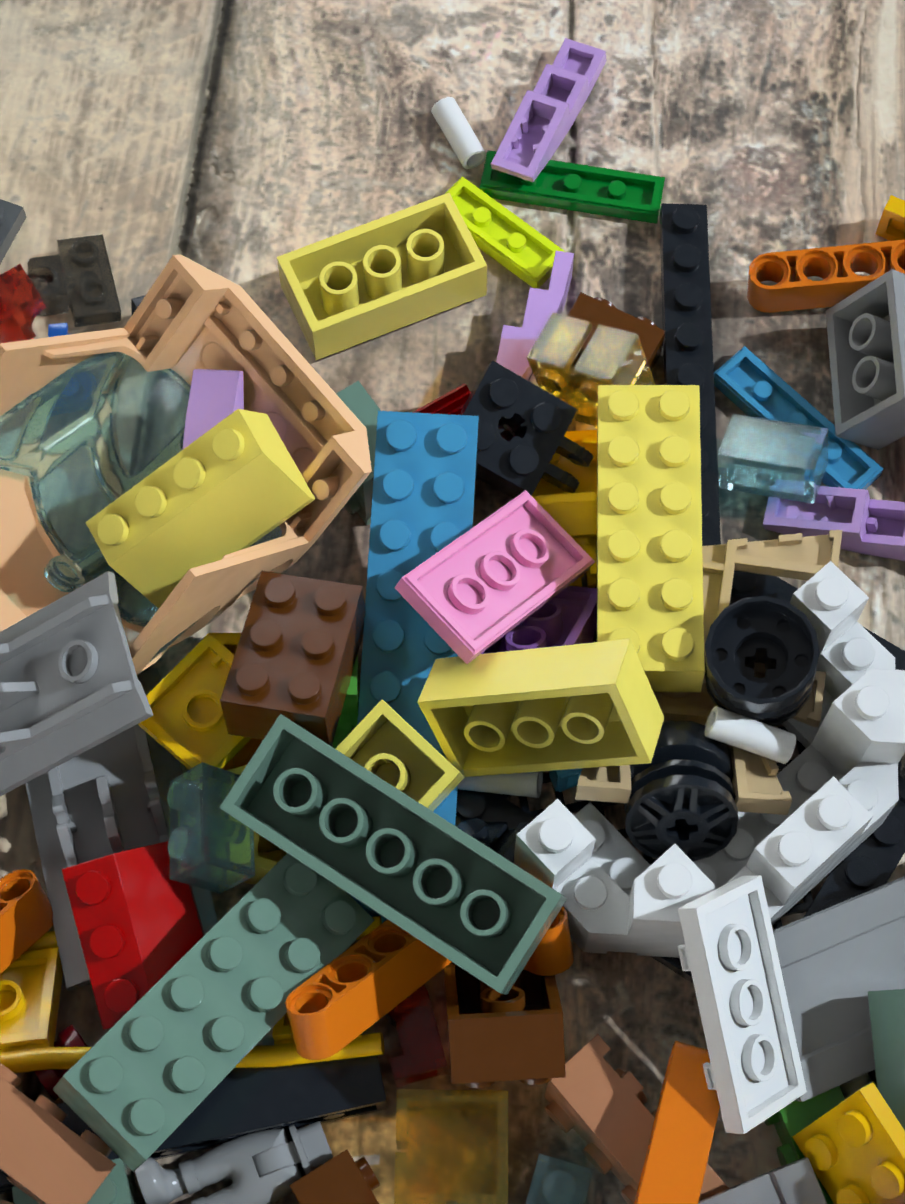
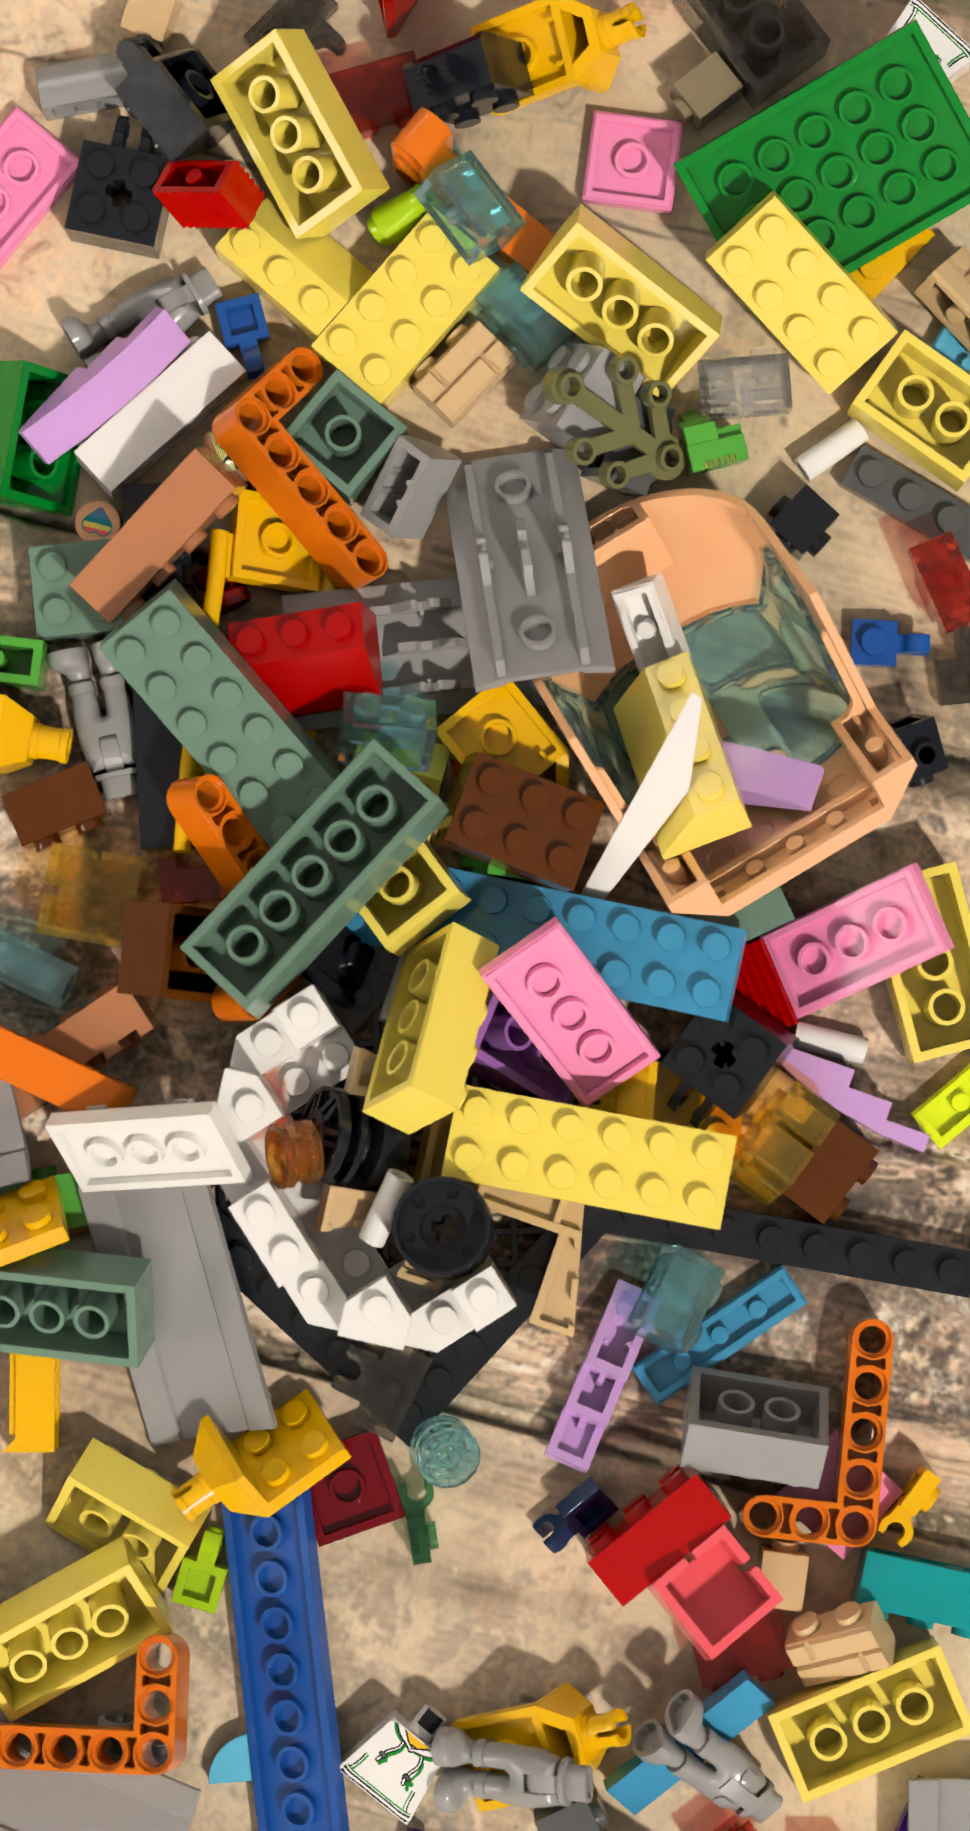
camera: 100 degrees right, 20 degrees up
none -> clear orange wheel [265,1119,324,1189]
none -> white sticker [580,692,702,900]
none -> white slope [611,573,691,674]
none -> bright pink tile [760,862,955,1019]
none -> white axle [793,1021,869,1064]

